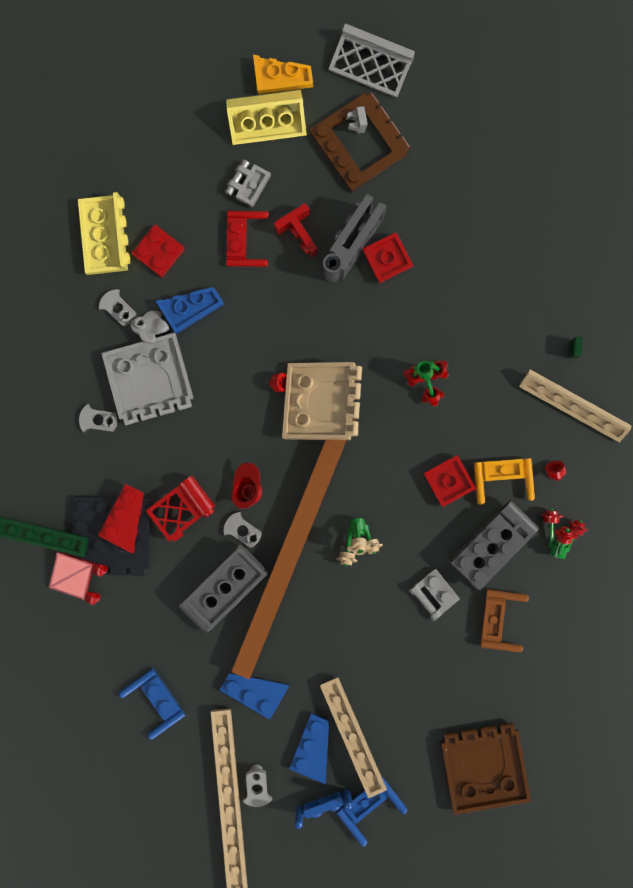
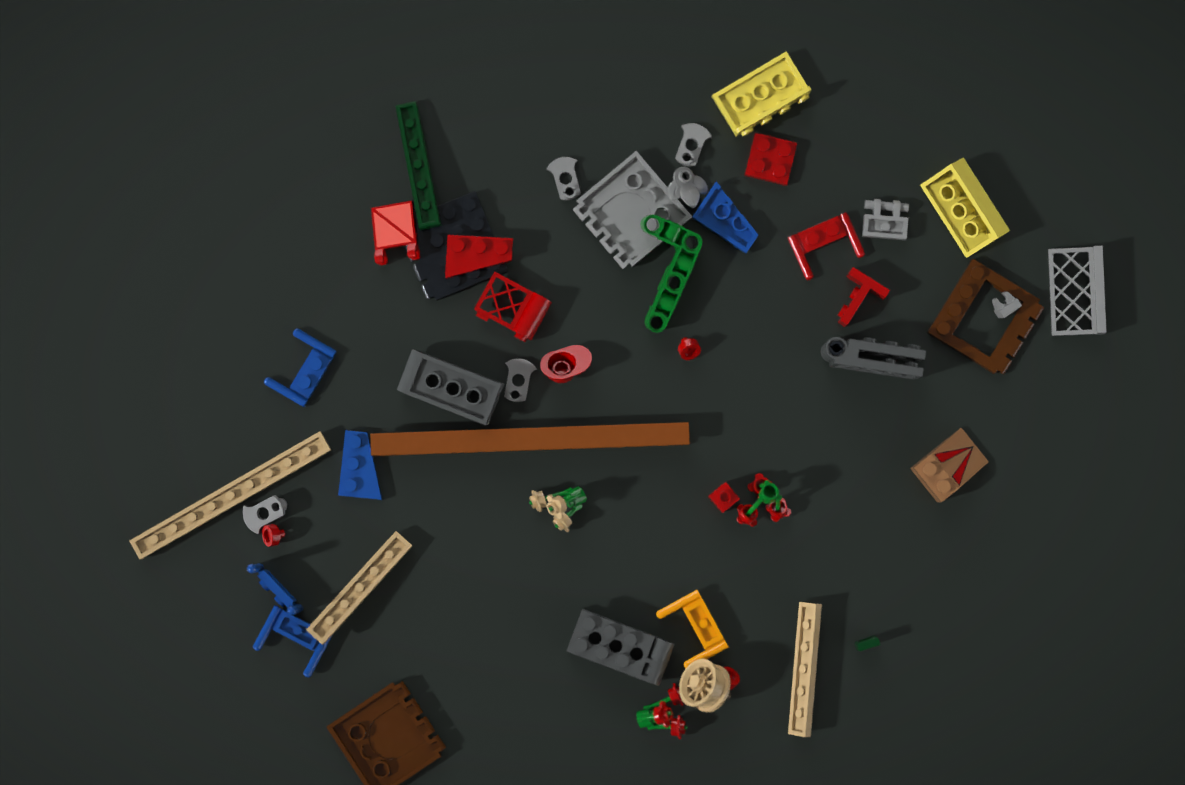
camera: 65 degrees right, 0 degrees up
light orange wing [253,55,313,94] -> none
tan hinge [282,362,362,440] -> none
blue wing [289,712,329,784] -> none
red plate [362,232,413,284] -> none
light grey plate [409,568,460,621] -> none
red plate [423,455,476,507] -> none
dark orange plate [480,589,529,653] -> none
none -> red tile [262,524,285,547]
none -> green beam [640,215,703,333]
none -> tan wheel [679,659,731,712]
none -> red brick [708,482,740,513]
none -> medium nougat slope [910,428,989,502]

